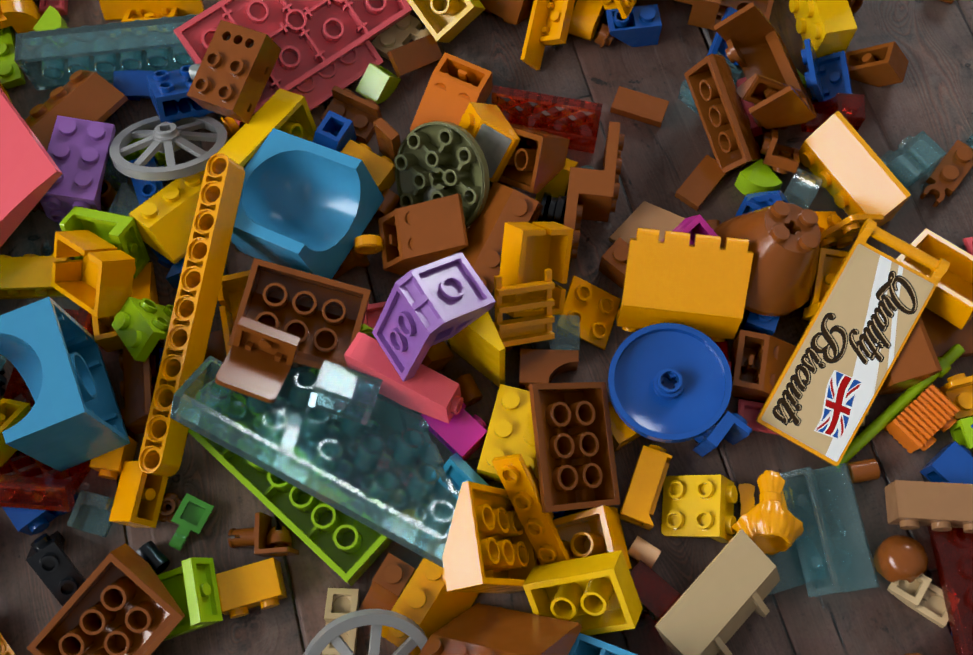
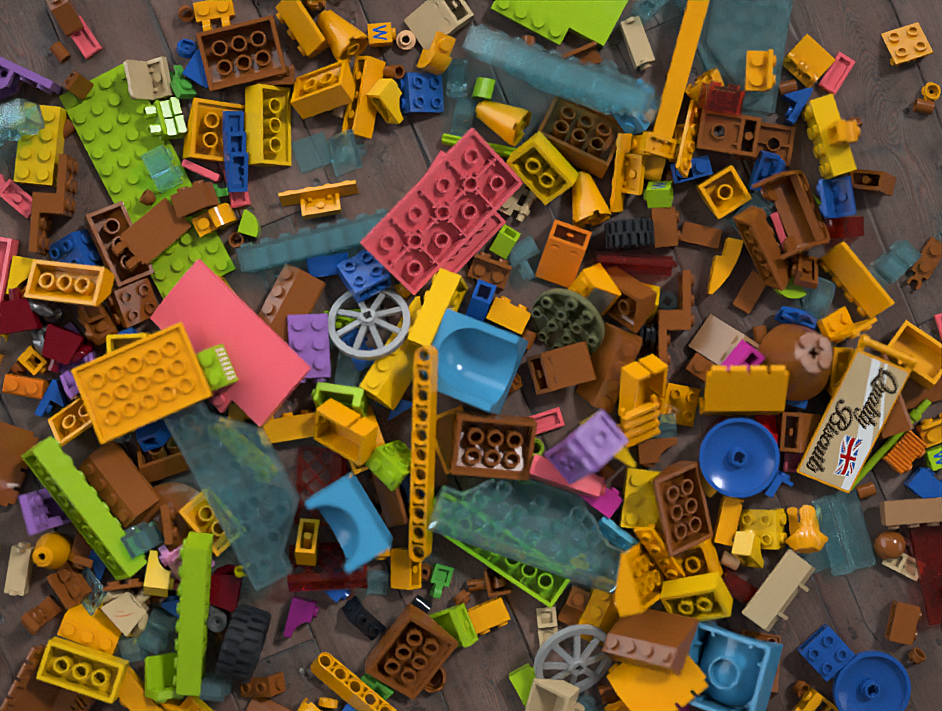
camera: 10 degrees left, 20 degrees up
dark orange piece [187,20,282,124] -> none
dark orange bracket [215,316,301,403] -> none
clear light blue brick [308,360,383,426] -> none
light orange tile [354,234,383,255] -> none
dark orange tile [373,117,401,162] -> none
dark orange tile [387,34,443,77] -> none
dark orange slope [736,73,802,104] -> none
none -> dark orange plate [453,589,471,606]
none -> clear light blue brick [510,235,540,282]
none -> light orange cone [572,171,611,228]
none -> black tyre [604,218,655,250]
none -> lime brick [643,181,674,208]
none -> dark orange brick [649,206,681,249]
none -> light orange slope [695,165,752,219]
none -> light orange slope [706,237,743,295]
none -> yellow arch [732,530,764,569]

